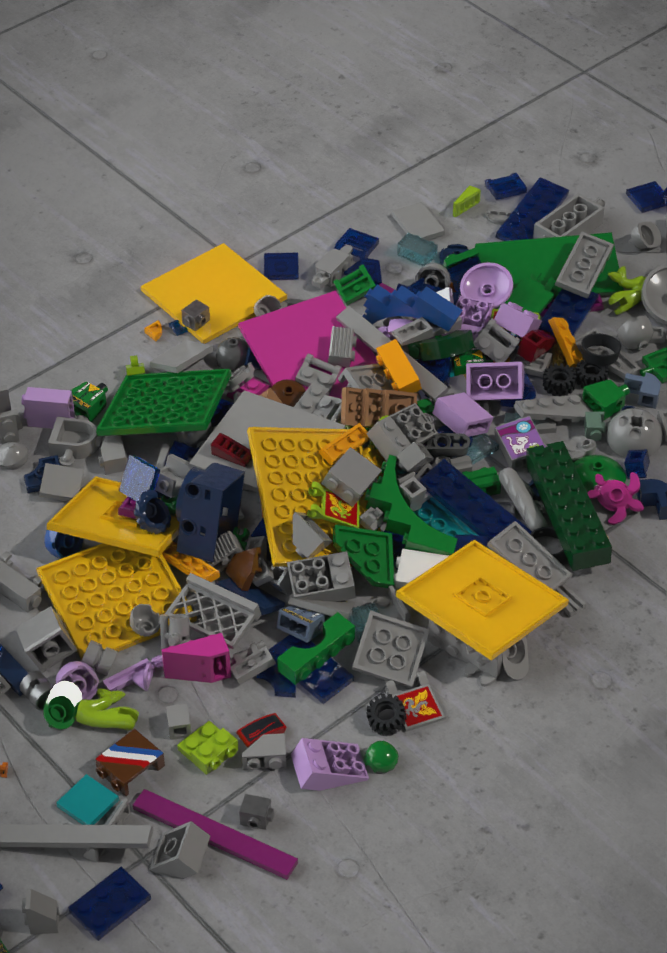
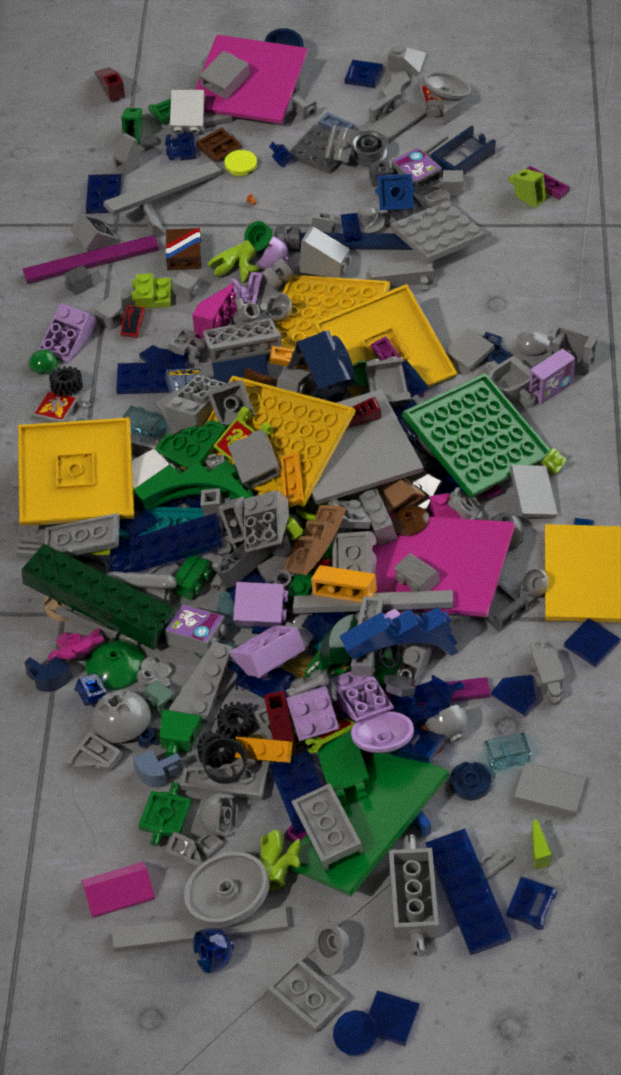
camera: 135 degrees right, 5 degrees up
teal tile [56,774,119,825] -> none
green torso [70,382,108,422] -> none
clear blue tile [119,455,160,501] -> none
dark blue hair [134,489,171,534] -> none
light orange tile [144,320,162,342] -> none
flat silver brick [181,300,210,331] -> none
green arch [277,612,355,685] -> none
light grey plate [295,353,342,394] -> none
green plate [333,265,376,306] -> none
clear blue plate [334,228,379,261] -> none
light grey plate [352,610,429,689] -> none
green plate [443,247,479,274] -> none

